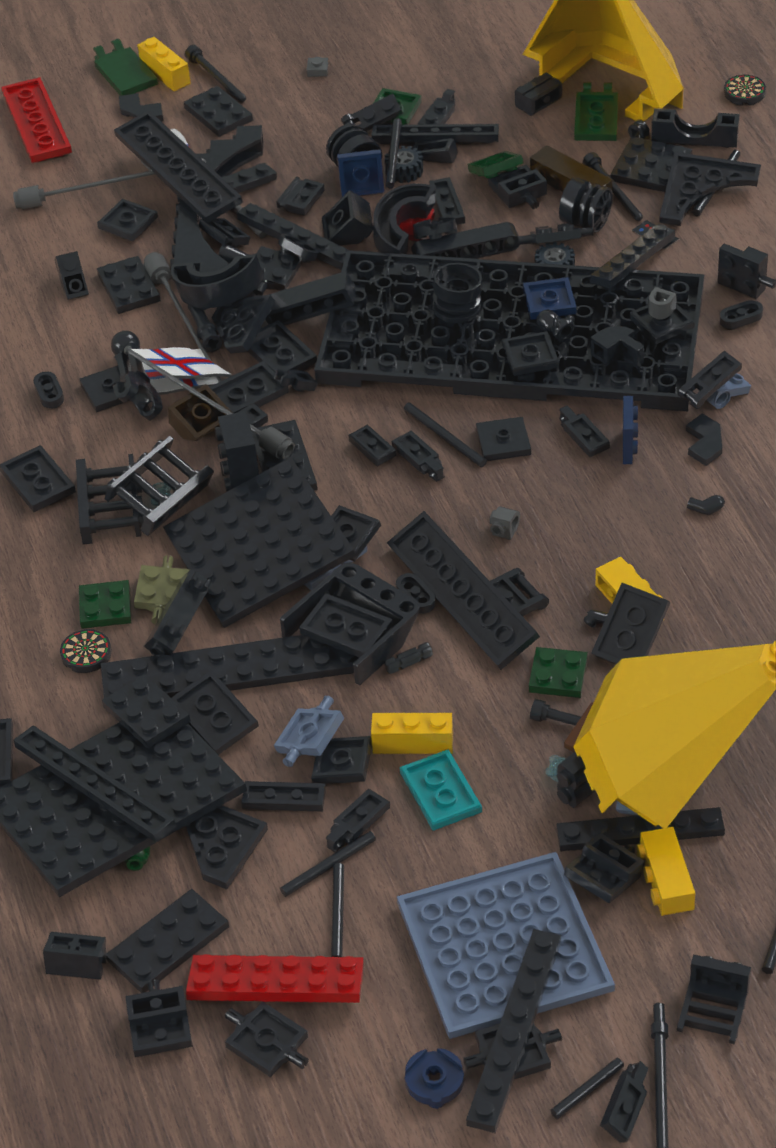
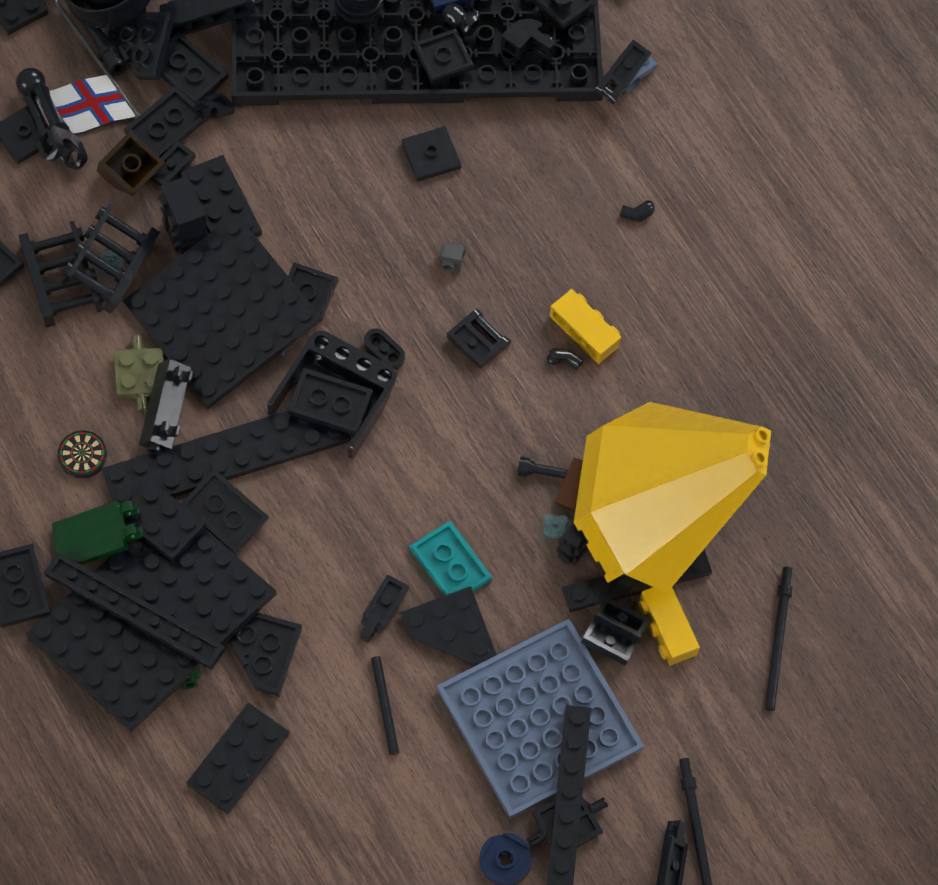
camera: 20 degrees left, 20 degrees up
black hinge [43,932,107,980] -> none
dark green plate [79,580,132,629] -> none
flag [124,346,295,460] -> none
black plate [125,980,193,1057] -> none
red plate [186,954,364,1003] -> none
black plate [225,1001,309,1078] -> none
black plate [241,781,326,812] -> none
sand blue plate [274,696,344,767] -> none
black bar [280,831,376,897] -> none
black plate [311,736,372,784] -> none
black plate [348,424,396,466] -> none
yellow brick [371,713,453,754] -> none
black axle [384,642,433,674] -> none
black plate [387,511,540,670] -> none
black hinge [391,431,444,482] -> none
black axle [404,402,487,467] -> none
dark green plate [529,647,588,698] -> none
black bar [550,1057,624,1119] -> none
black hinge [559,405,610,457] -> none
black plate [591,583,670,664] -> none
dark blue plate [623,396,638,464] -> none
black plate [677,954,751,1044] -> none
black tile [686,413,722,466] -> none
none -> dark green tile [51,501,143,565]
none -> black plate [400,586,497,666]

